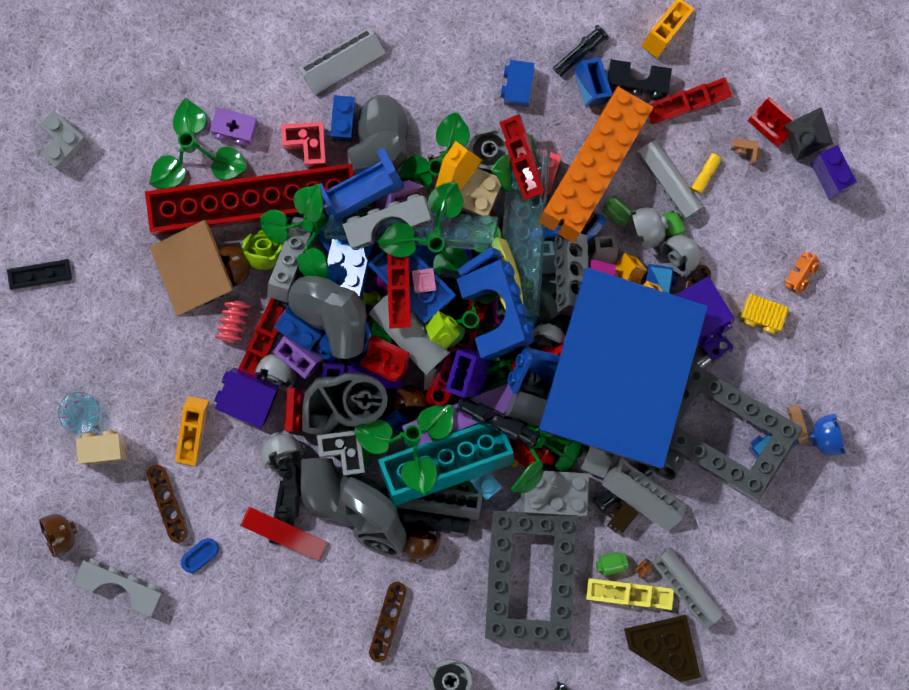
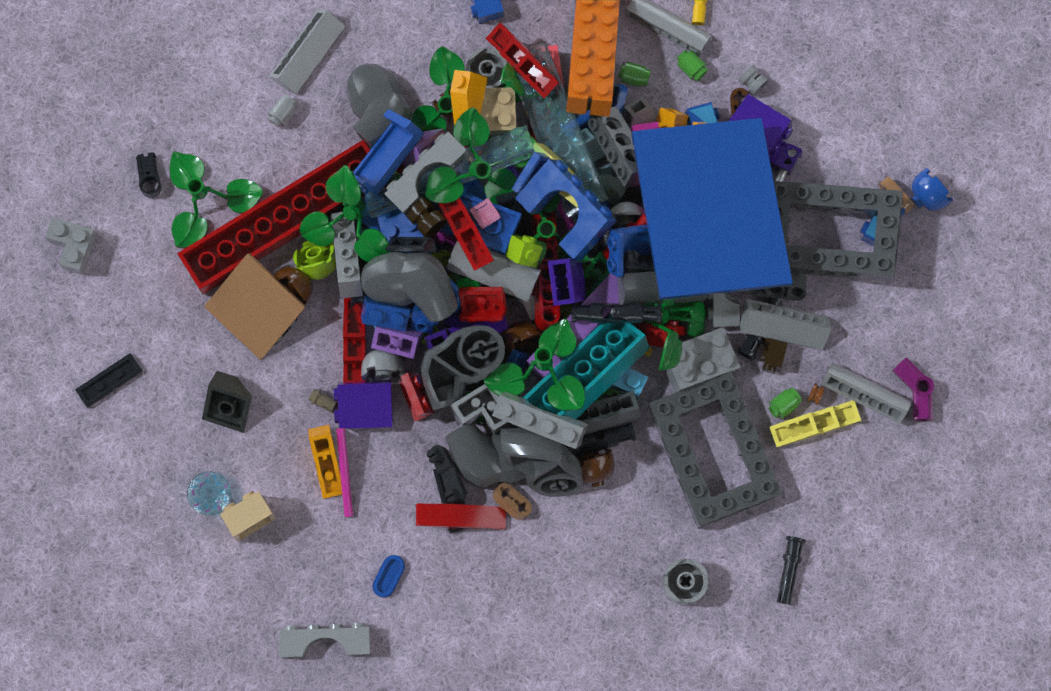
camera: 25 degrees left, 5 degrees down
reddish brown cylinder [39,514,77,557] -> none
reddish brown beam [147,465,188,543] -> none
medium lavender brick [210,107,258,146] -> none
coral piece [215,299,251,345] -> none
light grey cylinder [261,432,304,472] -> none
coral brick [281,122,327,169] -> none
blue brick [330,95,356,142] -> none
reddish brown beam [369,582,407,662] -> none
dark brown plate [624,615,701,682] -> none
light grey cylinder [632,207,669,250] -> none
light grey cylinder [660,235,700,277] -> none
yellow brick [739,294,789,335] -> none
orange hinge [784,251,820,296] -> none
none -> black piece [136,152,162,198]
none -> pearl dark grey slope [202,371,252,433]
none -> light grey brick [268,94,299,127]
none -> dark tan pin [308,389,338,413]
none -> dark pink bar [336,428,353,517]
none -> black slope [385,237,437,252]
none -> dark brown wheel [405,197,447,237]
none -> light grey arch [492,391,588,449]
none -> medium nougat beam [493,483,532,520]
none -> light grey wheel [739,65,769,95]
none -> magenta piece [892,357,934,422]

